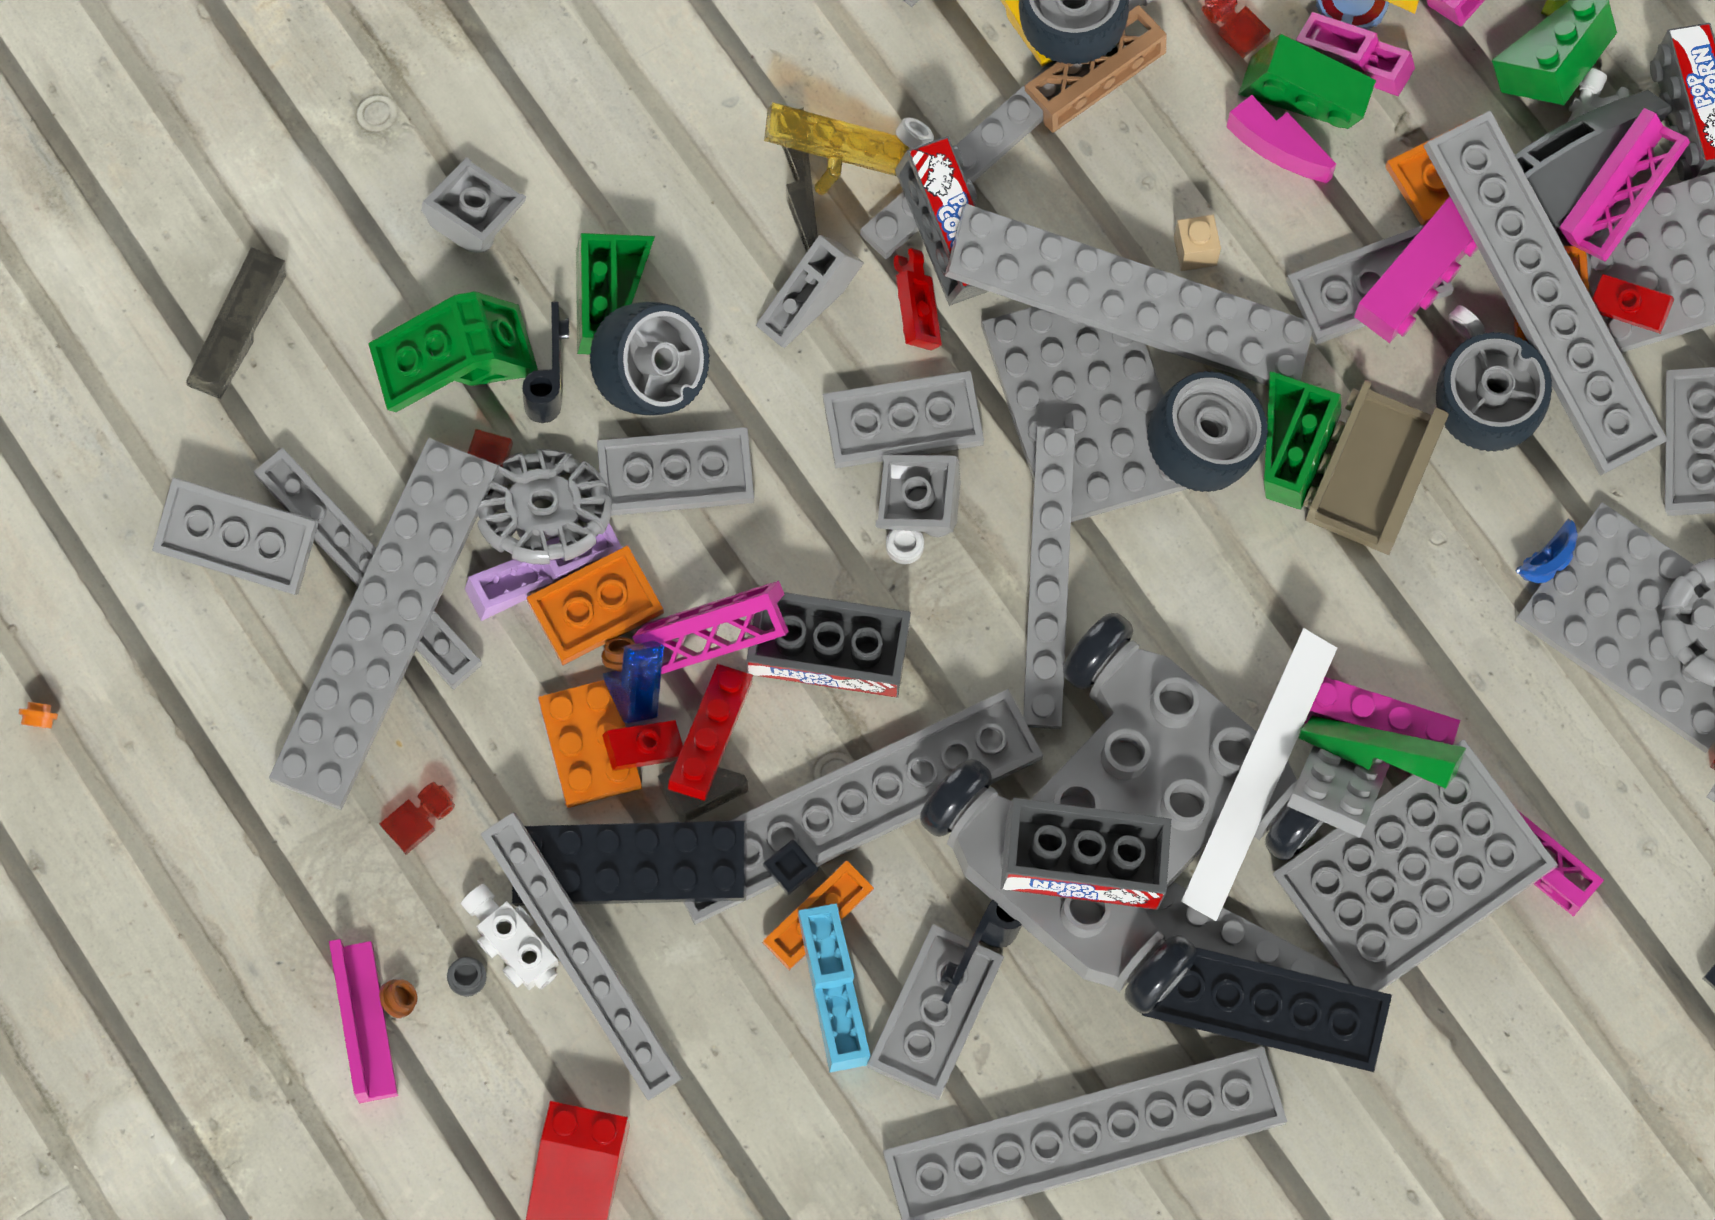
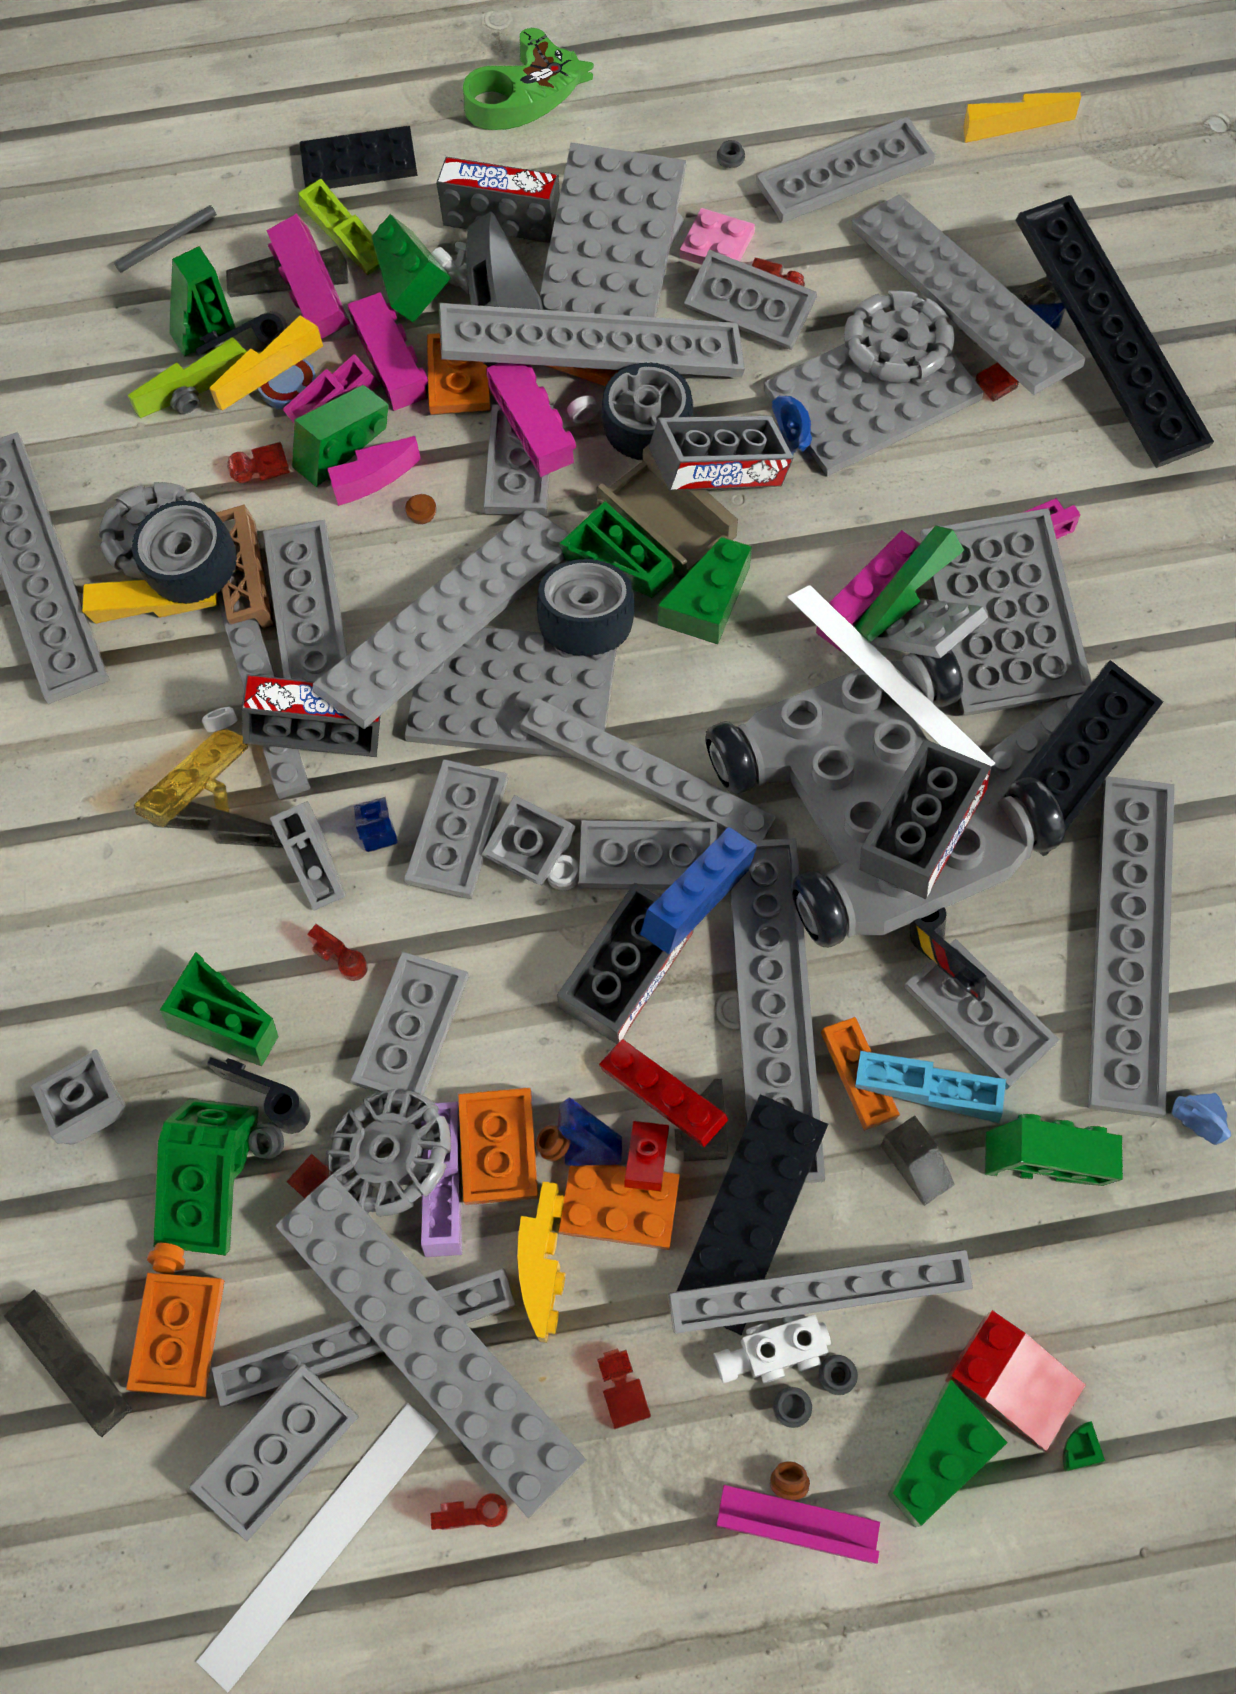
camera: 60 degrees left, 5 degrees down
wheel [590,302,710,415] -> none
dark pink fence [632,581,789,678] -> none
black tile [763,839,818,895] -> none
red plate [894,248,942,351] -> none
tan brick [1174,214,1221,271] -> none
dark pink fence [1559,108,1690,262] -> none
red plate [1592,274,1674,334] -> none
none -> orange plate [126,1273,225,1397]
none -> orange plate [147,1243,186,1275]
none -> white sticker [196,1403,439,1693]
none -> dark grey plate [248,1122,284,1159]
none -> light grey plate [263,520,347,682]
none -> clear red plate [307,924,368,981]
none -> dark pink brick [347,292,428,411]
none -> clear blue slope [354,797,398,852]
none -> dark orange plate [405,494,437,524]
none -> clear red plate [430,1493,509,1531]
none -> yellow slope [517,1181,566,1343]
none -> light grey plate [579,820,717,890]
none -> blue brick [640,827,757,954]
none -> dark grey brick [649,416,794,491]
none -> green wedge [658,537,752,644]
none -> dark grey plate [819,1355,858,1395]
none -> clear smoke slope [880,1115,955,1206]
none -> green wedge [888,1380,1008,1527]
none -> green wedge [985,1114,1123,1186]

